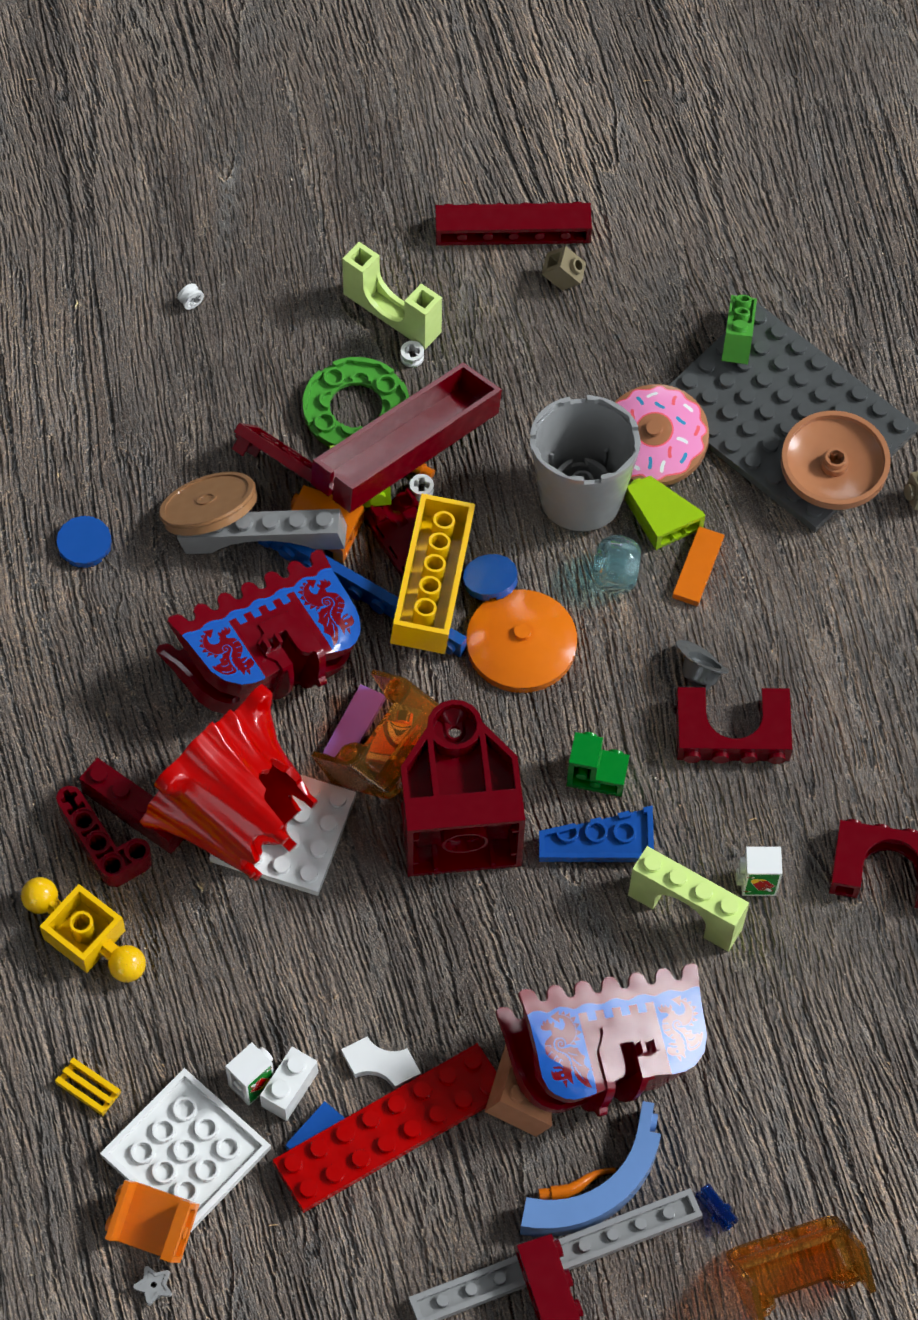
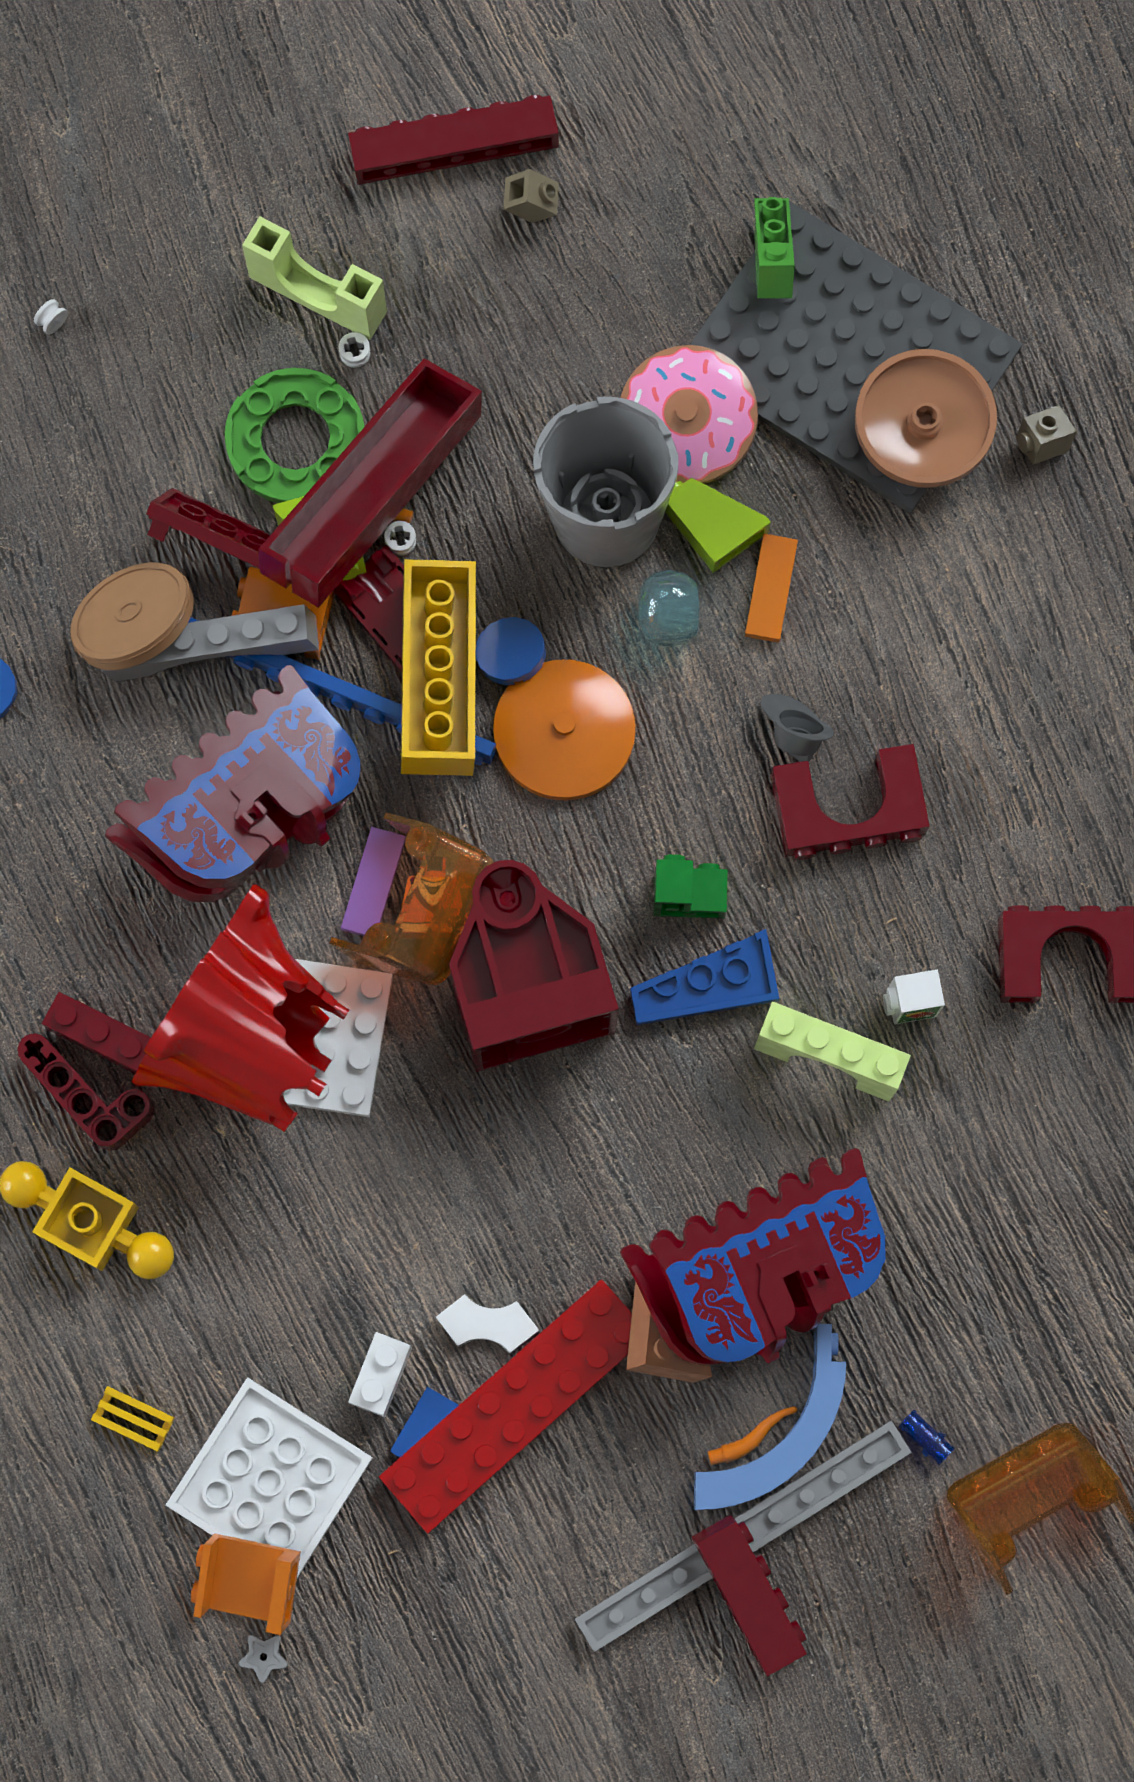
camera: 10 degrees left, 15 degrees up
white brick [225,1042,275,1106] -> none

